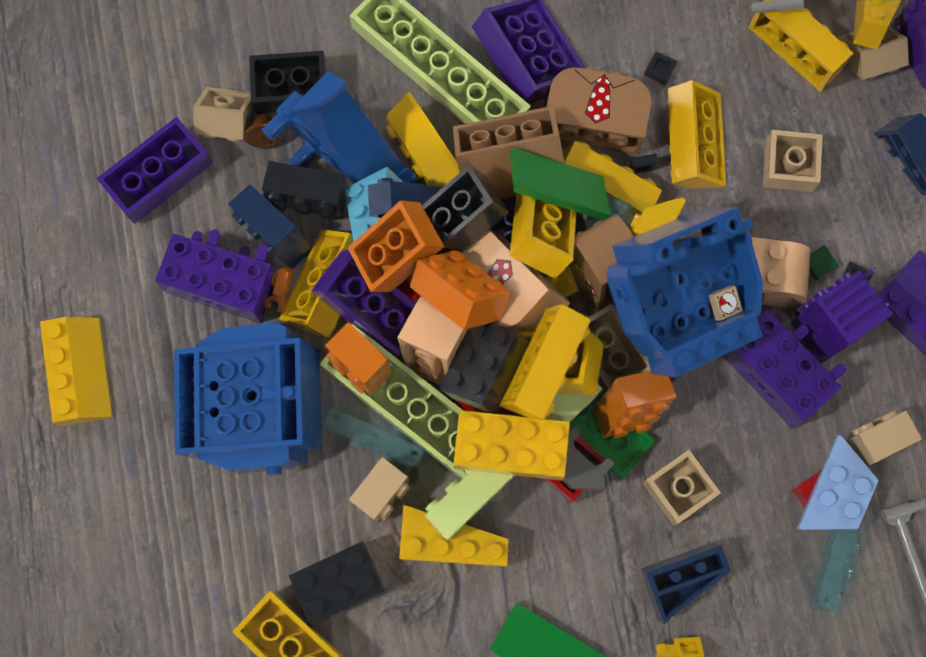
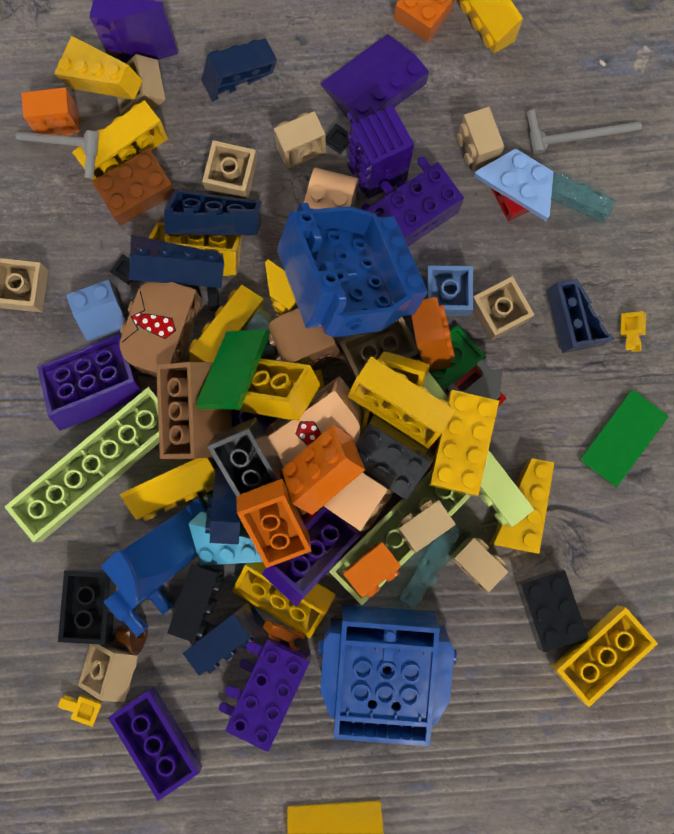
camera: 85 degrees left, 5 degrees up
tile [709,286,742,321] -> none
dark green tile [809,245,839,280] -> none
none -> yellow plate [58,695,103,727]
none -> medium blue slope [66,280,127,342]
none -> dark orange brick [92,148,174,226]
none -> dark blue wedge [129,235,224,288]
none -> dark blue wedge [164,190,262,236]
none -> tan brick [274,111,326,169]
none -> tan brick [396,499,456,553]
none -> medium blue brick [425,265,473,316]

